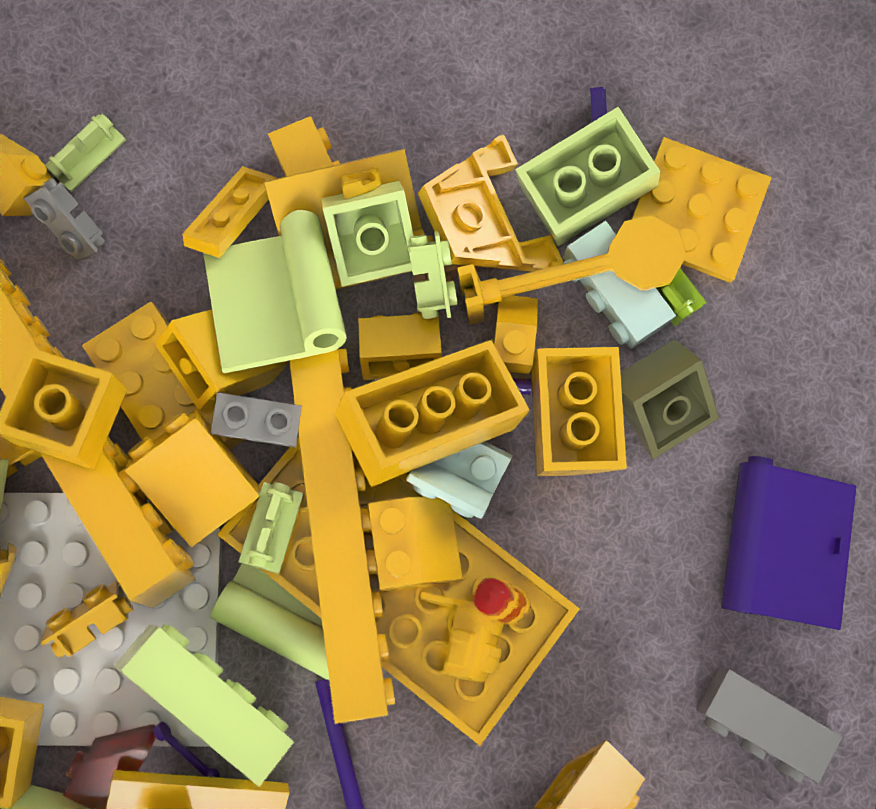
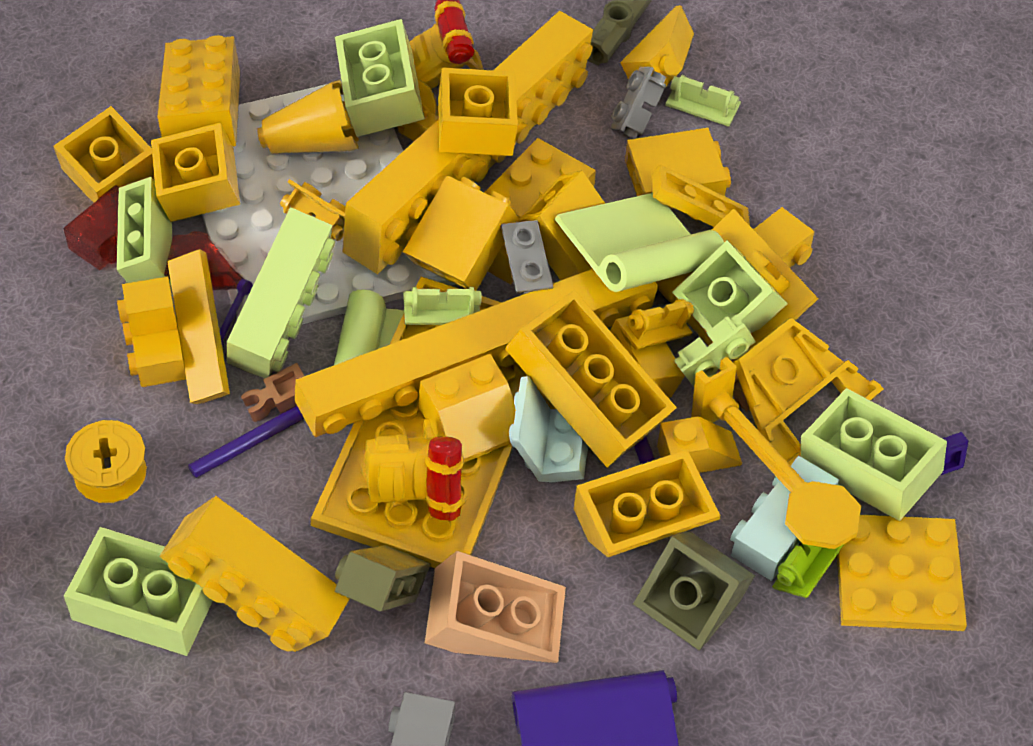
camera: 70 degrees right, 25 degrees down
none -> nougat plate [241,363,304,422]
none -> olive brick [334,545,431,611]
none -> light nougat slope [425,551,566,663]
none -> yellow hinge [615,299,694,349]
none -> yellow brick [625,128,731,209]

